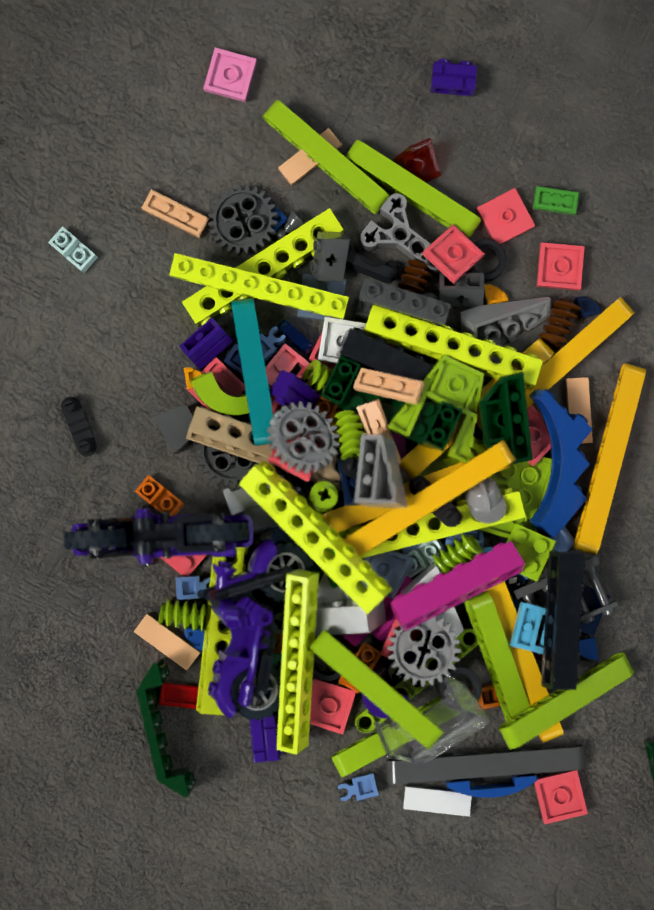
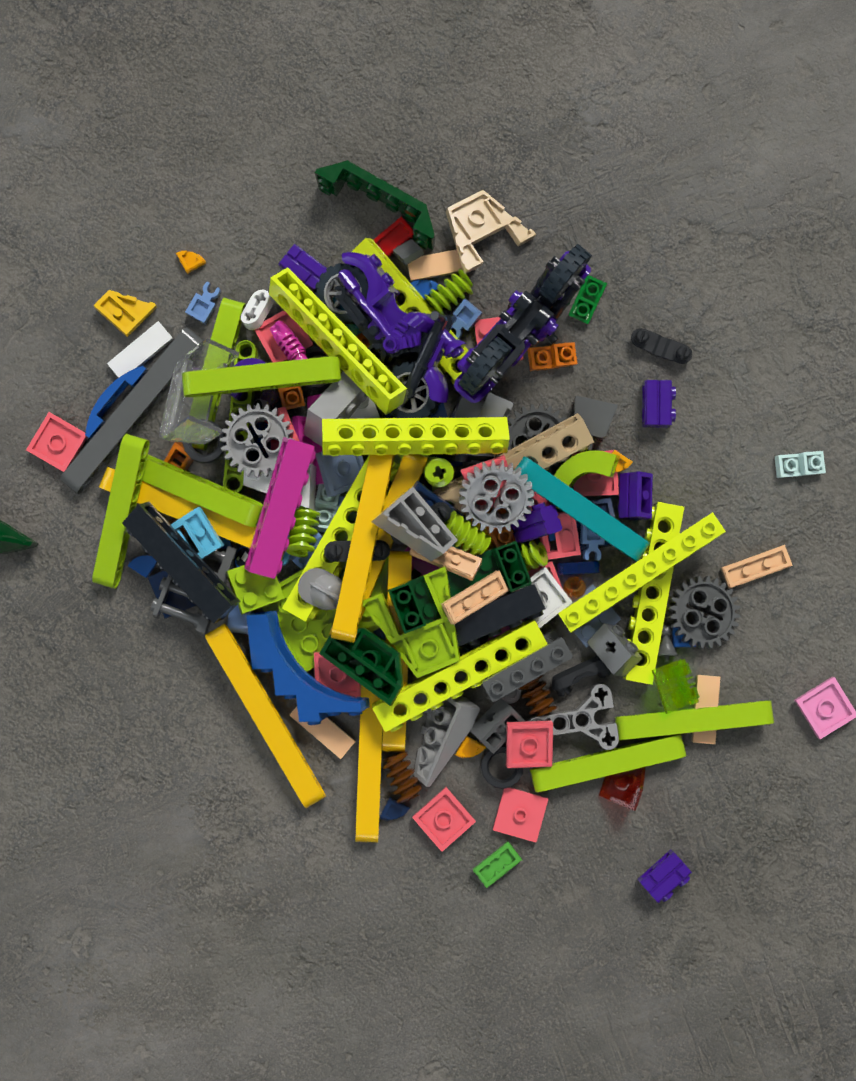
camera: 135 degrees right, 0 degrees up
none -> yellow wing [94,290,157,337]
none -> light orange tile [176,251,207,274]
none -> white beam [241,290,273,330]
none -> dark pink hinge [270,321,308,361]
none -> dark grey tile [393,239,424,265]
none -> tan wing [446,190,536,274]
none -> clear orange plate [563,576,586,598]
none -> green slope [568,275,607,324]
none -> dark purple brick [642,380,676,428]
none -> clear neon green hinge [652,659,700,714]

